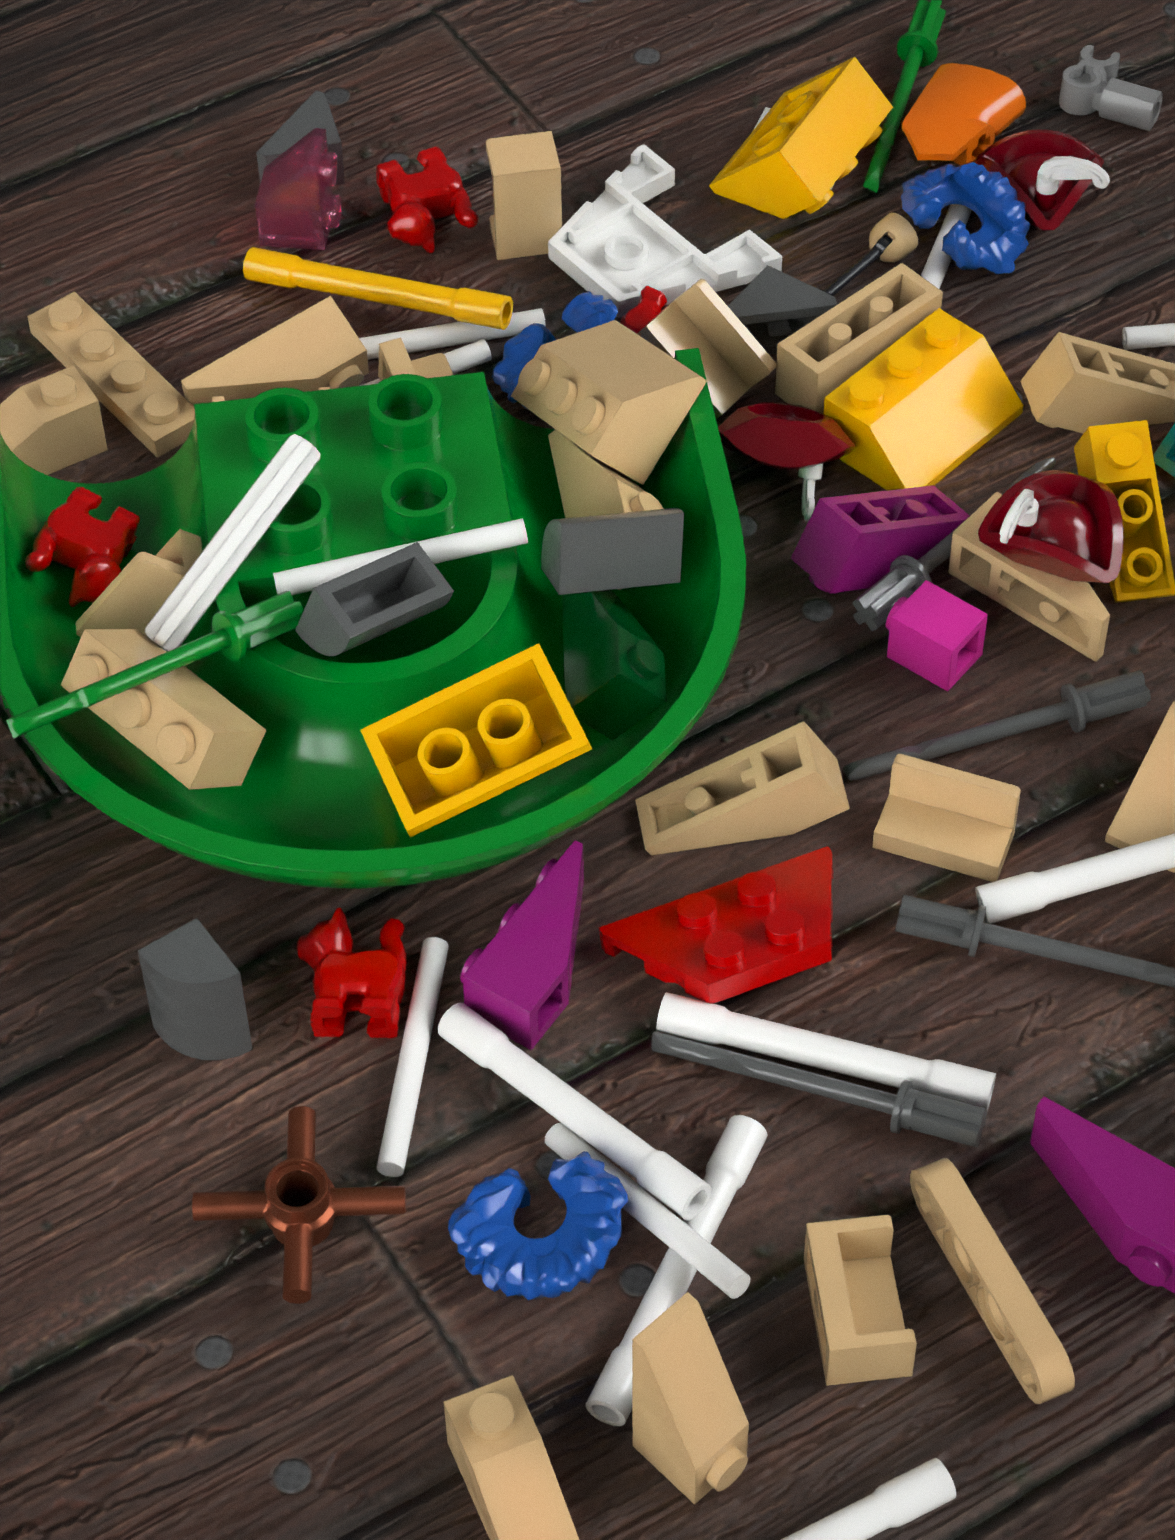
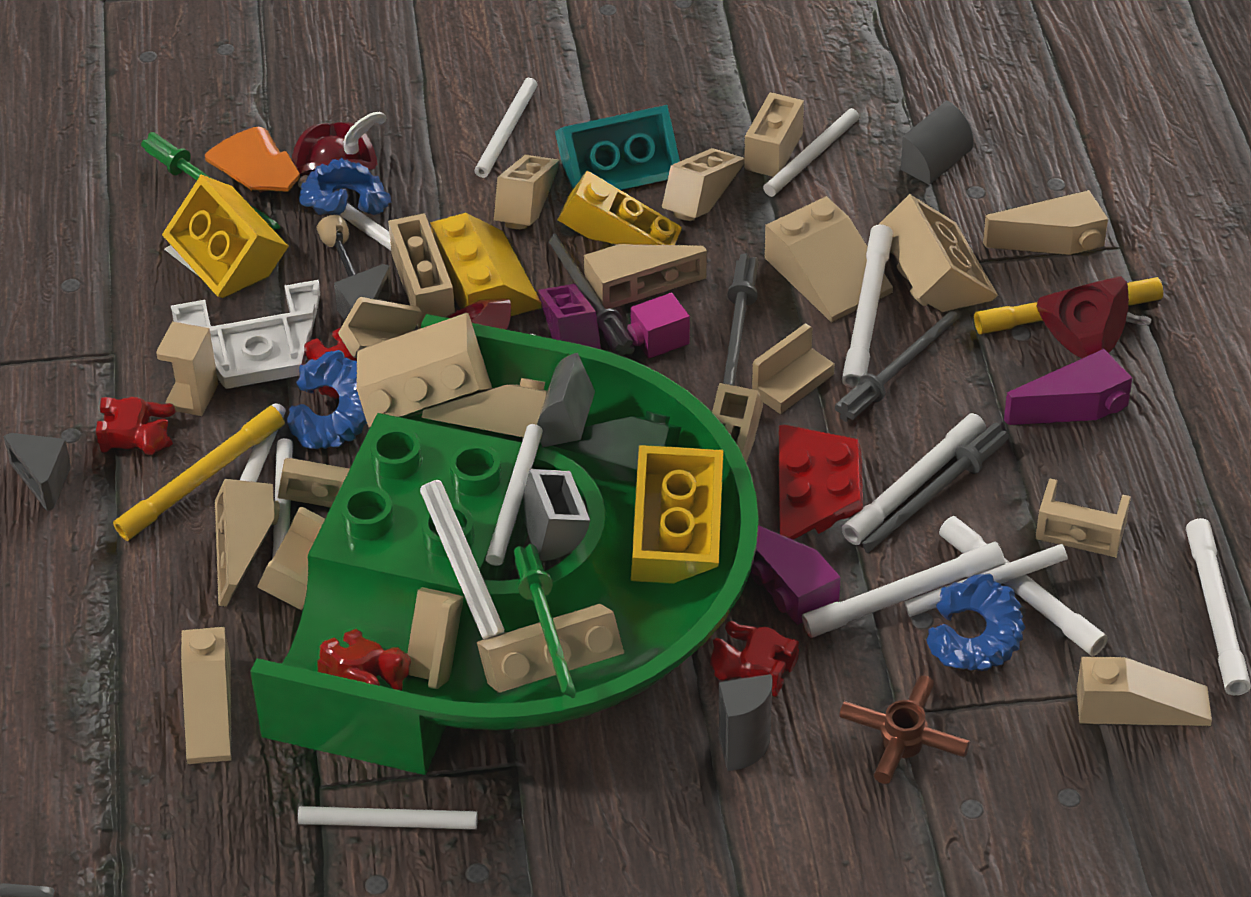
camera: 65 degrees left, 5 degrees down
tan plate [27,291,195,458] -> none
clear pink slope [255,128,341,250] -> none
white bar [377,937,449,1177] -> none
tan slope [632,1292,749,1505] -> none
tan beam [910,1158,1075,1404] -> none
dark red hat [978,470,1123,583] -> none
light grey bar [1059,45,1163,131] -> none

